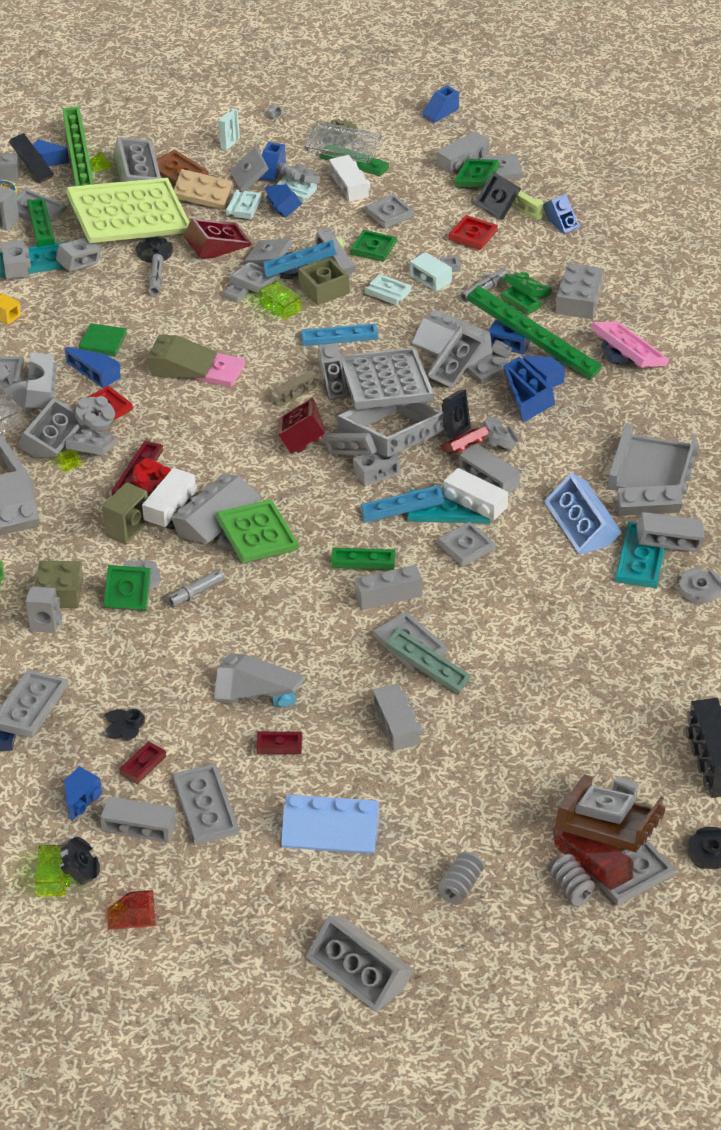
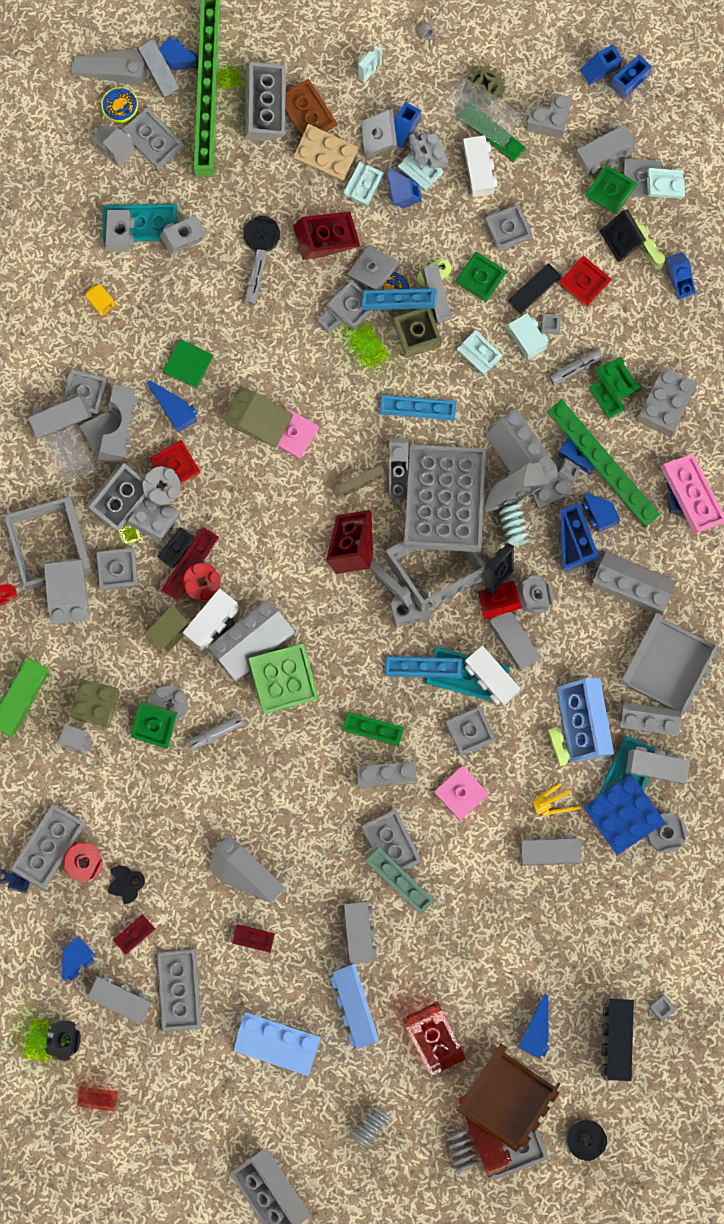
camera: 15 degrees right, 35 degrees up
green tile [27,198,55,247] -> none
yellowish green plate [66,178,189,243] -> none
light grey plate [575,785,635,824] -> none
light grey tile [613,776,639,802] -> none
none -> plate [62,842,103,882]
none -> light grey plate [97,548,139,591]
none -> black plate [157,527,195,569]
none -> light blue slope [331,964,379,1049]
none -> clear red slope [403,1001,466,1076]
none -> bright pink plate [434,766,489,821]
none -> light aqua piece [499,504,529,546]
none -> black tile [508,263,562,314]
none -> blue slope [518,994,550,1059]
none -> light grey brick [521,835,582,866]
none -> light grey brick [527,93,572,139]
none -> yellow plant [532,783,582,817]
none -> yellowish green plate [548,728,570,766]
none -> blue plate [583,774,666,856]
none -> light grey slope [591,552,677,615]
none -> blue brick [611,54,652,99]
none -> light aqua plate [647,168,685,199]

